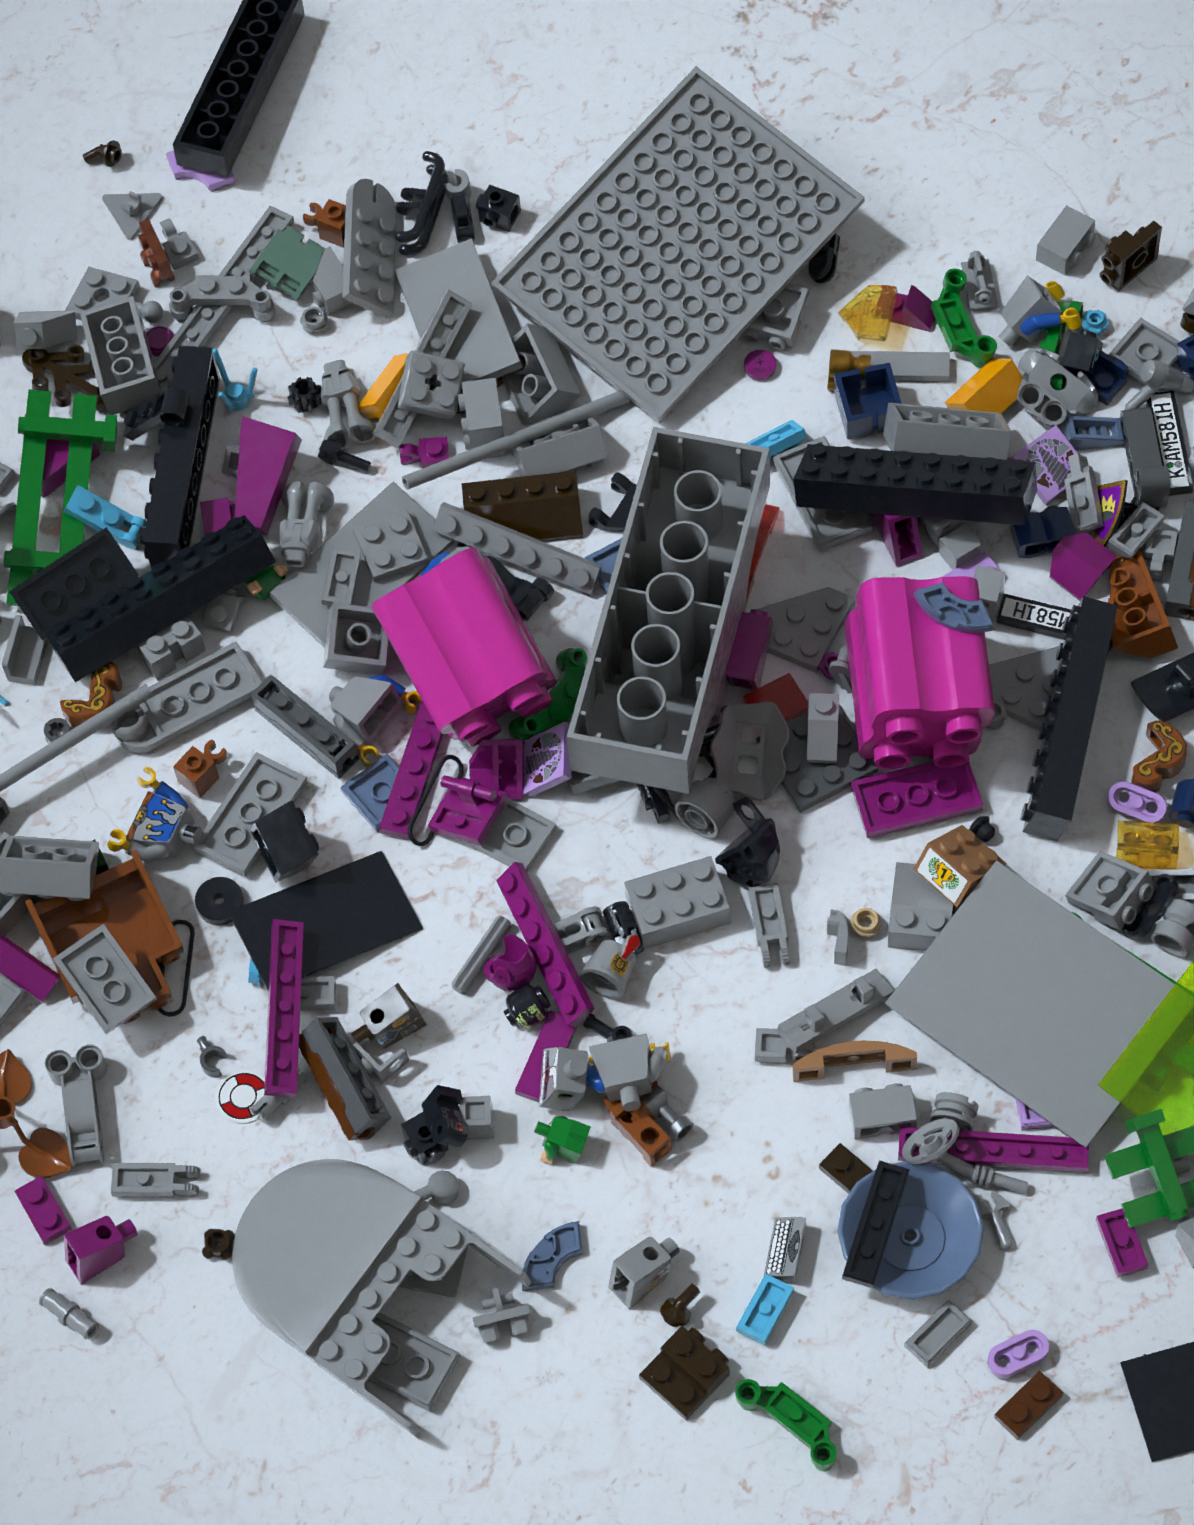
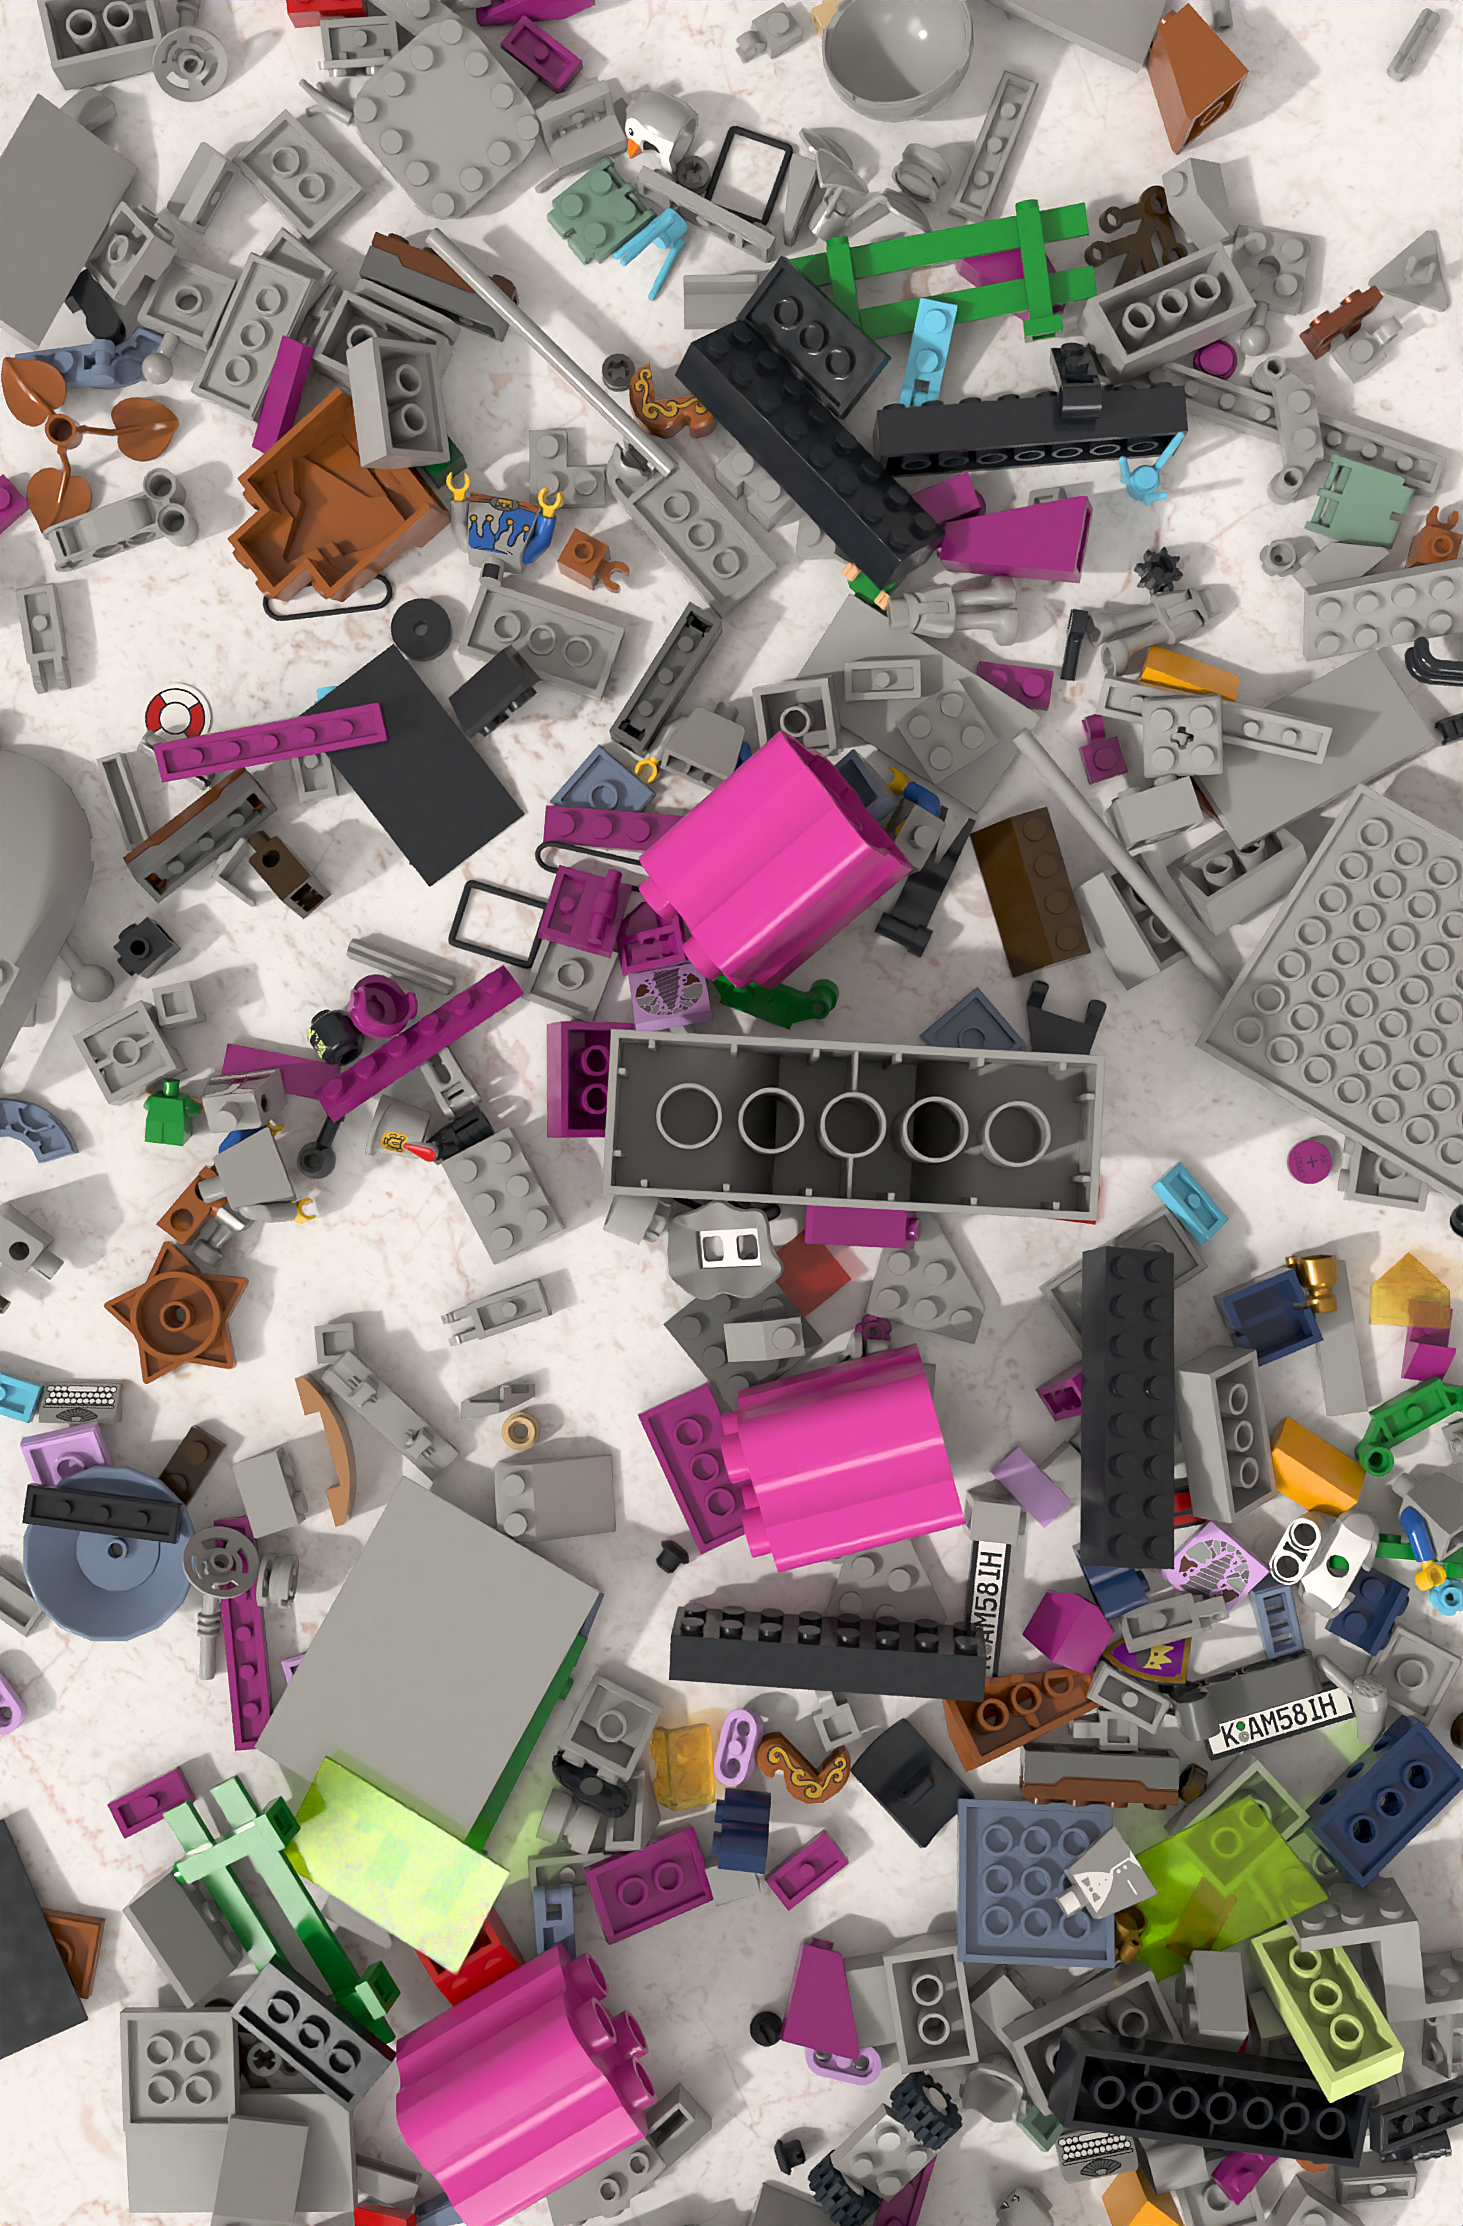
camera: 75 degrees right, 25 degrees up
light grey plate [53,924,157,1034] -> none
dark grey piece [197,1036,227,1077] -> none
black leg [421,1085,468,1148] -> none
light grey plate [432,502,603,595] -> none
black piece [715,797,780,887] -> none
sand blue tile [913,582,994,633] -> none
medium nougat brick [913,825,1006,908] -> none
light grey bar [977,1190,1013,1250] -> none
black brick [1061,330,1103,377] -> none
none -> lavender tile [20,1421,113,1486]
none -> light grey piece [73,1000,187,1106]
none -> light grey piece [96,752,150,850]
none -> dark orange plate [104,1241,249,1384]
none -> black piece [448,880,547,969]
none -> light grey plate [529,430,606,509]
none -> magenta slope [547,1021,634,1138]
none -> light grey plate [812,1690,862,1752]
none -> magenta plate [976,661,1054,711]

